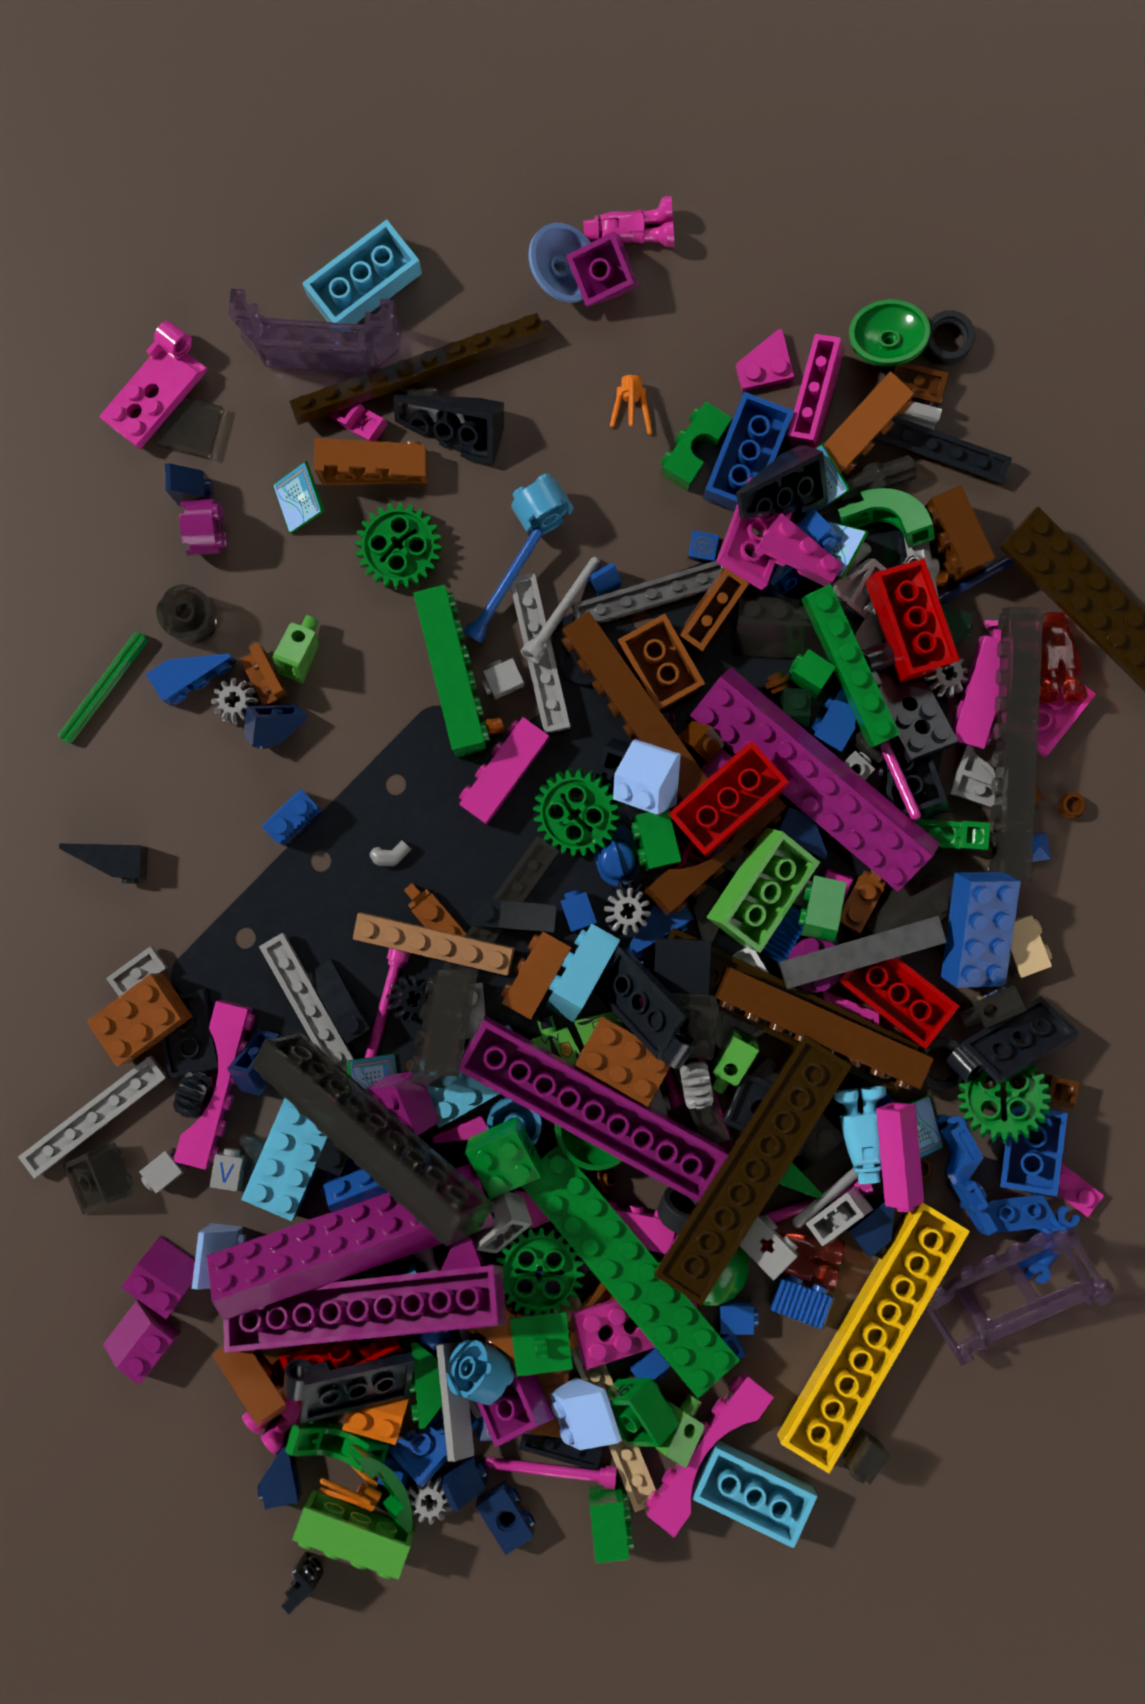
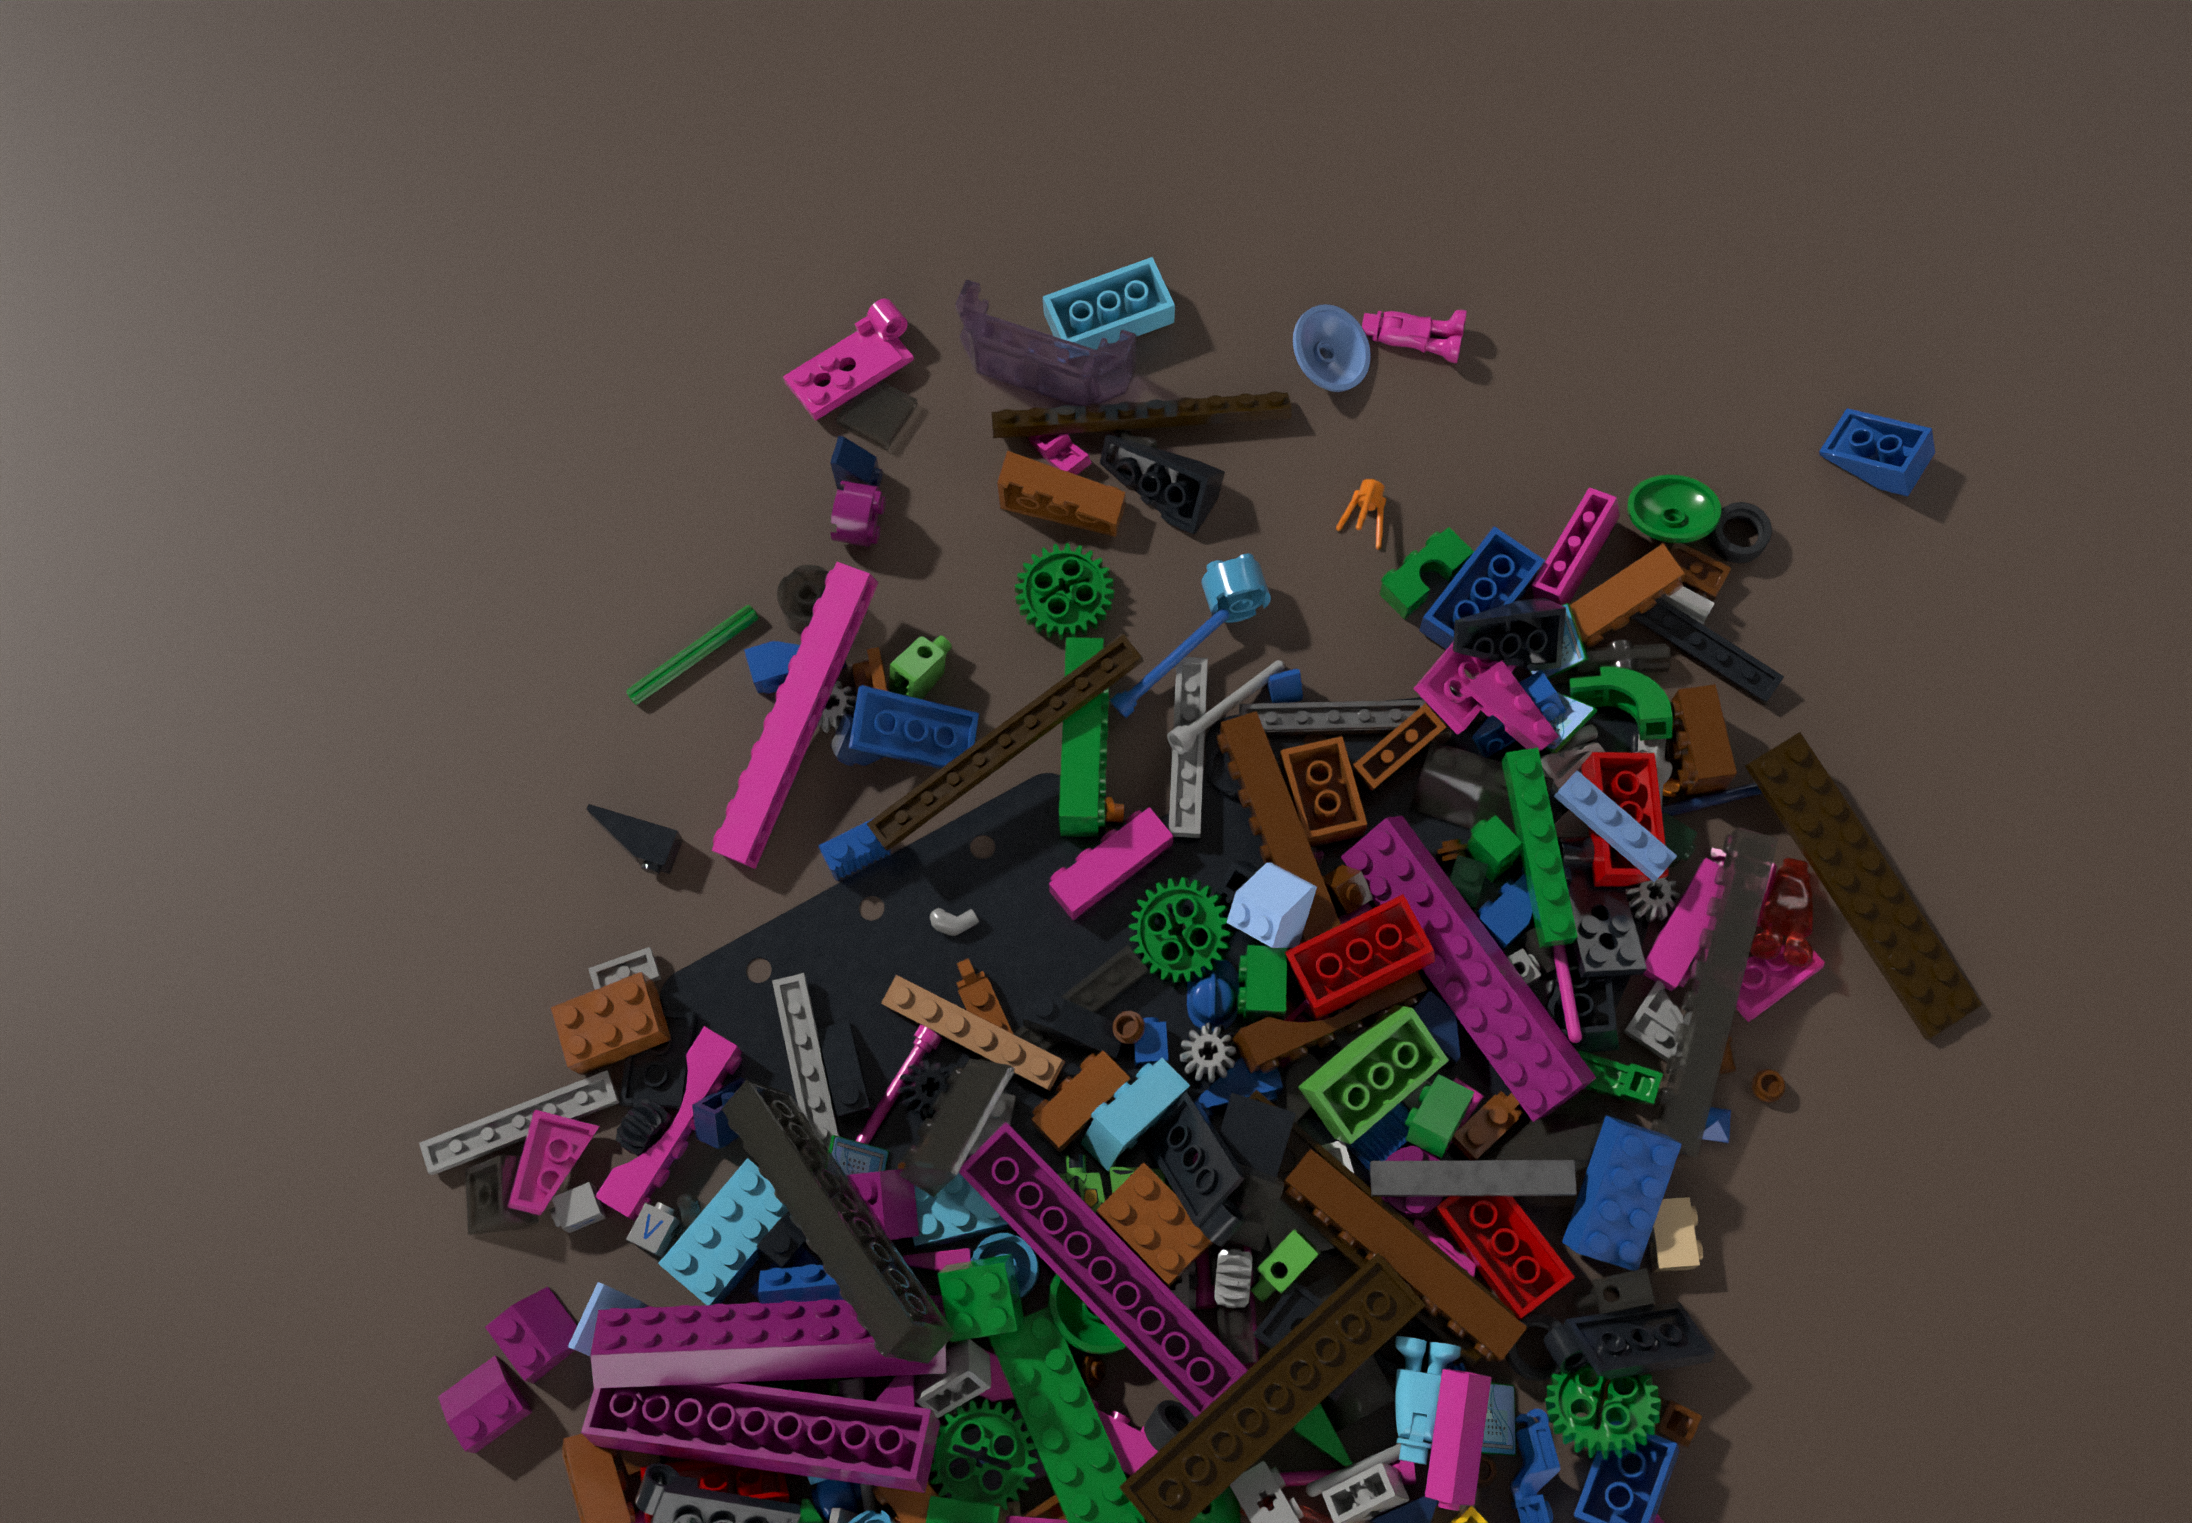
camera: 20 degrees right, 15 degrees down
piece [273,461,325,534] -> none
light grey brick [481,658,524,700] -> none
magenta slope [566,232,640,307] -> none
blue tile [688,530,719,562] -> none
dark pink wing [736,329,794,392] -> none
none -> dark pink wing [508,1110,600,1215]
none -> dark pink brick [712,562,879,869]
none -> blue tile [849,685,979,769]
none -> dark brown plate [867,634,1144,851]
none -> reddish brown plate [1113,1011,1145,1044]
none -> medium blue plate [1554,770,1677,882]
none -> blue slope [1819,408,1935,497]

